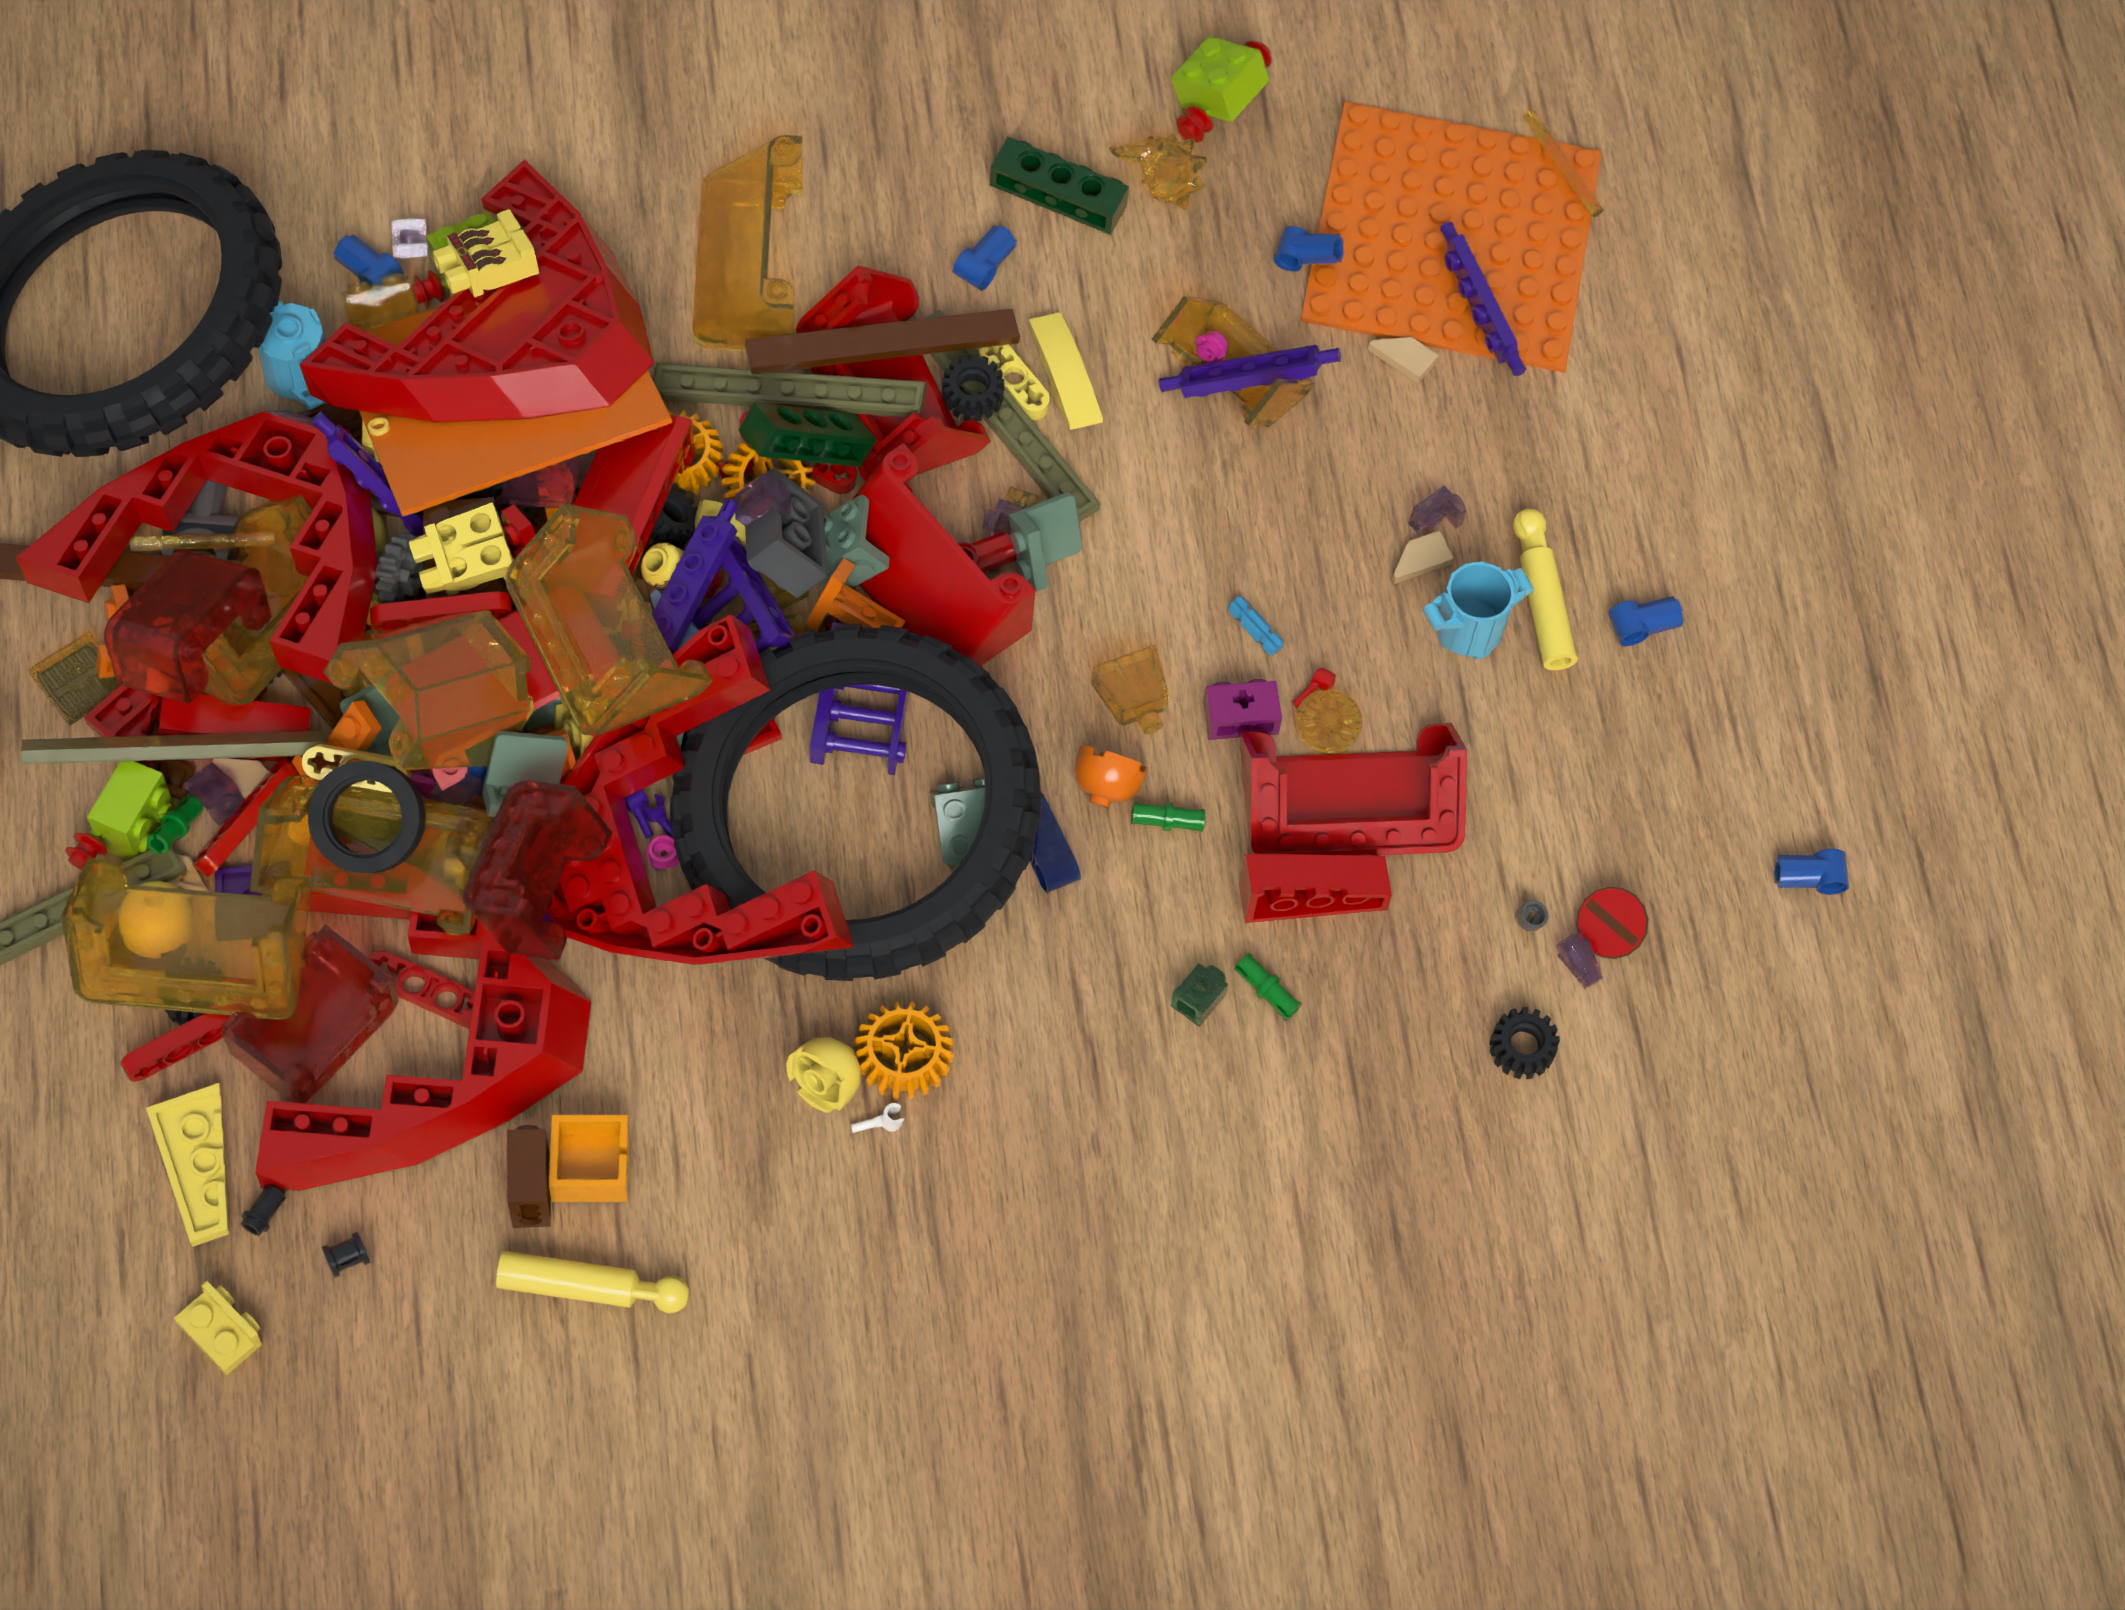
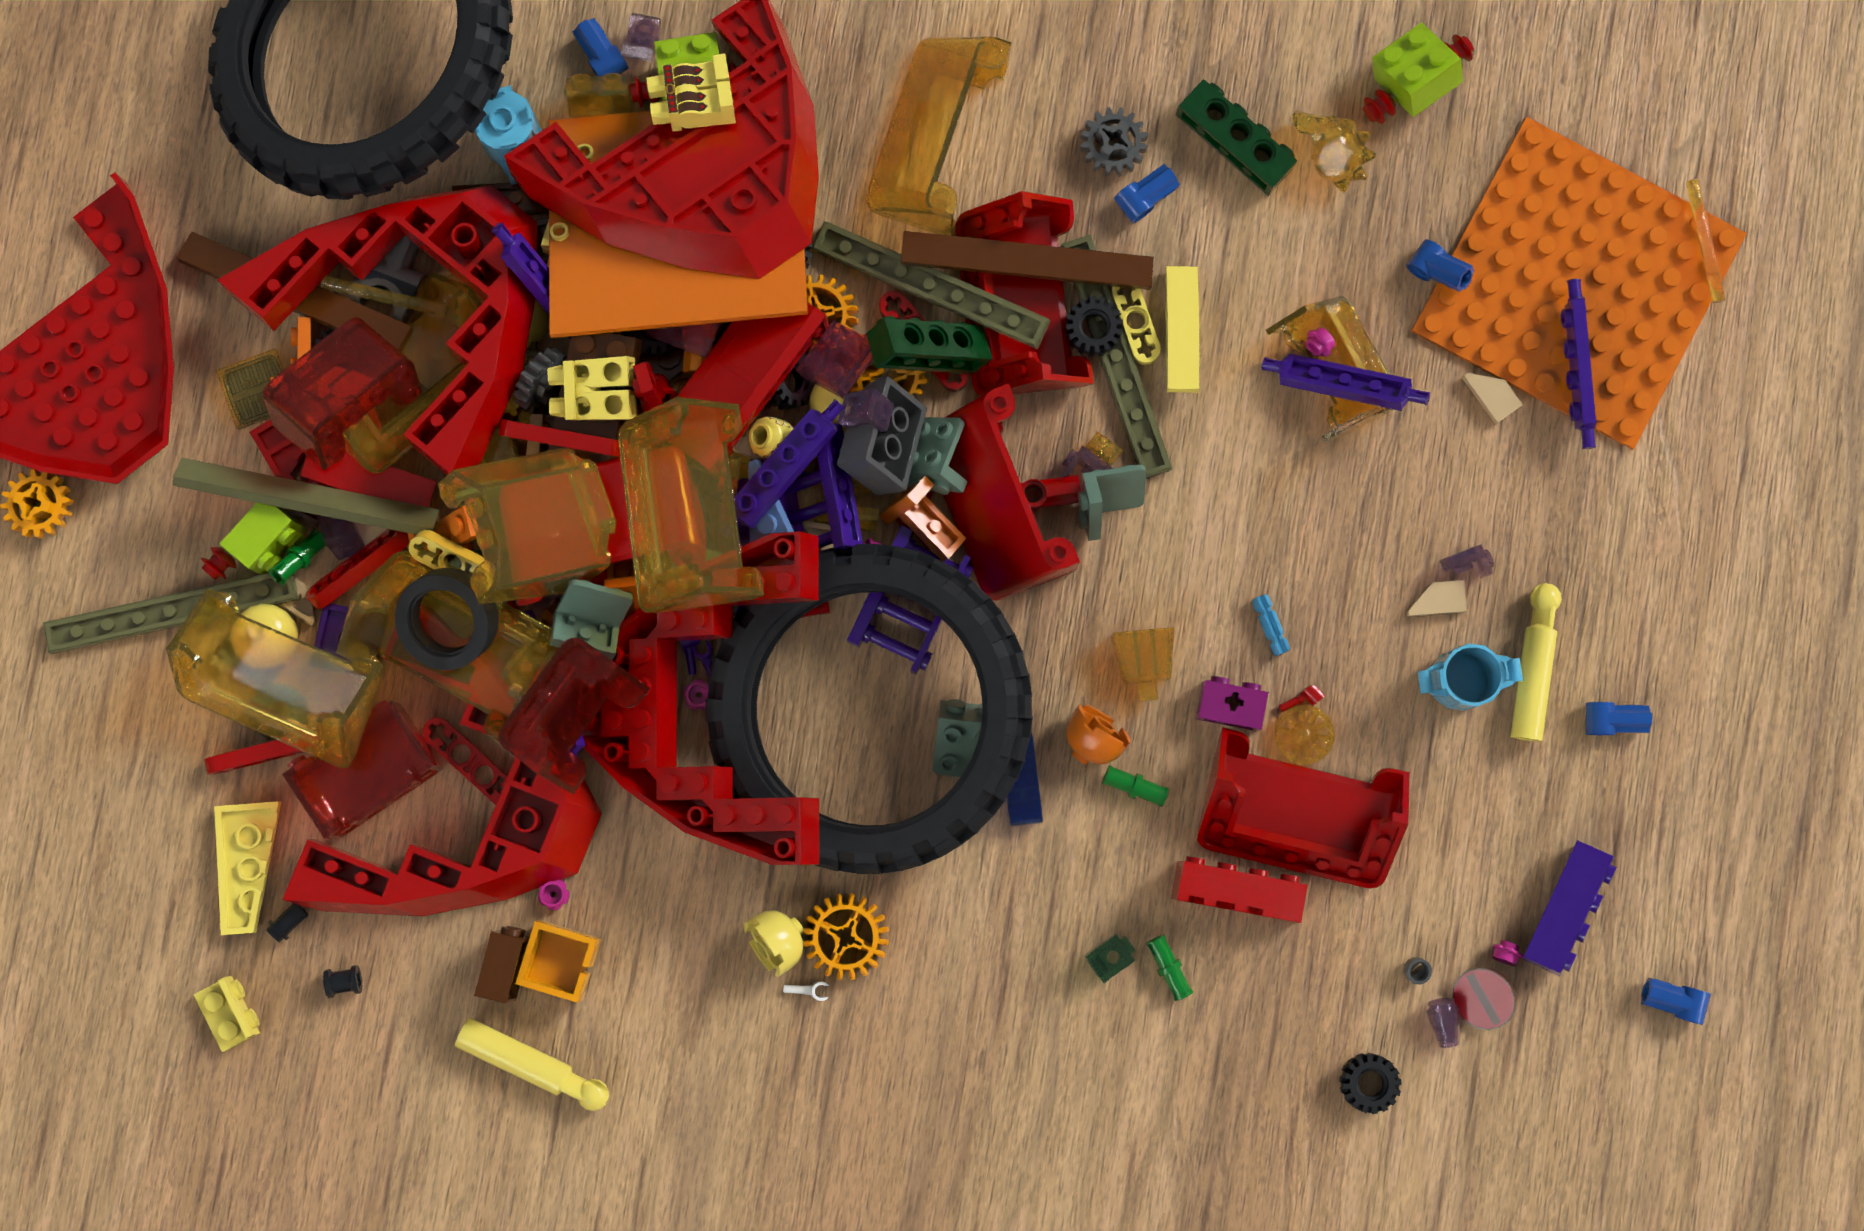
camera: 20 degrees right, 20 degrees up
none -> dark pink plate [538,879,570,910]
none -> clear pink plate [796,320,873,399]
none -> dark grey gear [1080,107,1148,177]
none -> dark pink plate [1492,940,1523,967]
none -> dark purple brick [1524,840,1617,977]

